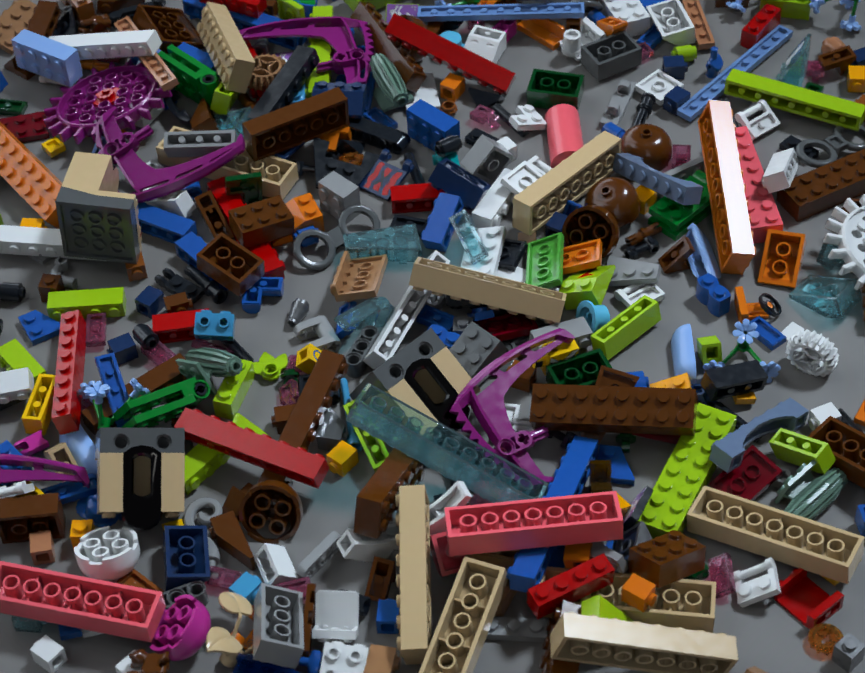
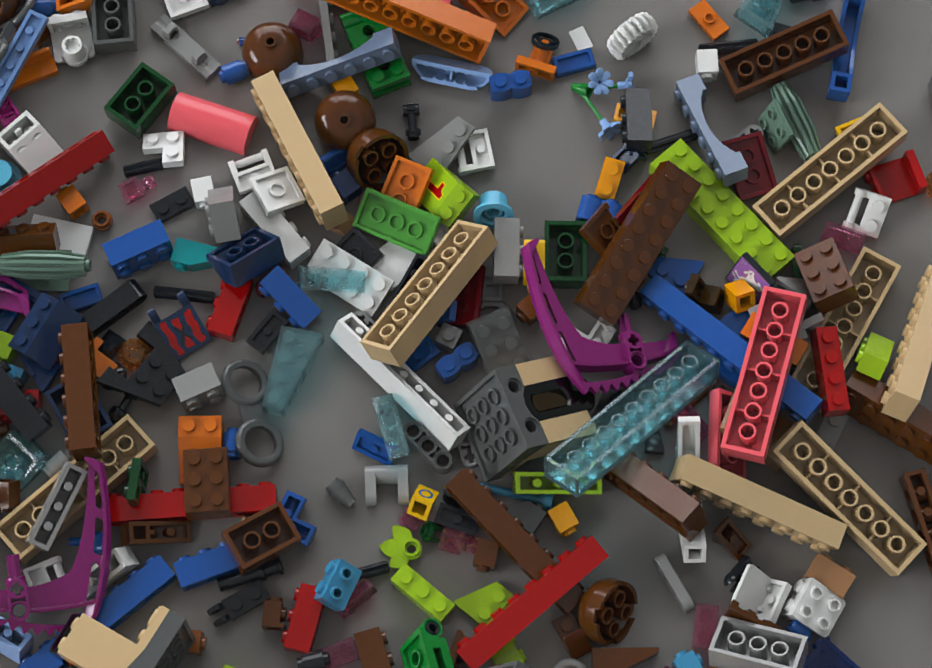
camera: 70 degrees left, 25 degrees up
dark blue brick [135,285,165,319] -> none
sand green plate [176,347,243,395] -> none
white brick [254,543,298,588] -> none
medium nougat bracket [330,251,388,302] -> none
blue brick [376,599,400,634] -> none
black brick [435,135,462,158] -> none
black slope [468,87,505,111] -> none
lime brick [590,295,661,360] -> none
orange brick [621,573,657,613] -> none
reddish brown pin [625,222,662,247] -> none
black pin [632,93,656,127] -> none
reddish brown slope [658,236,695,274] -> none
light blue brick [671,323,697,385] -> none
lime brick [696,335,722,364] -> none
lime brick [769,428,836,475] -> none

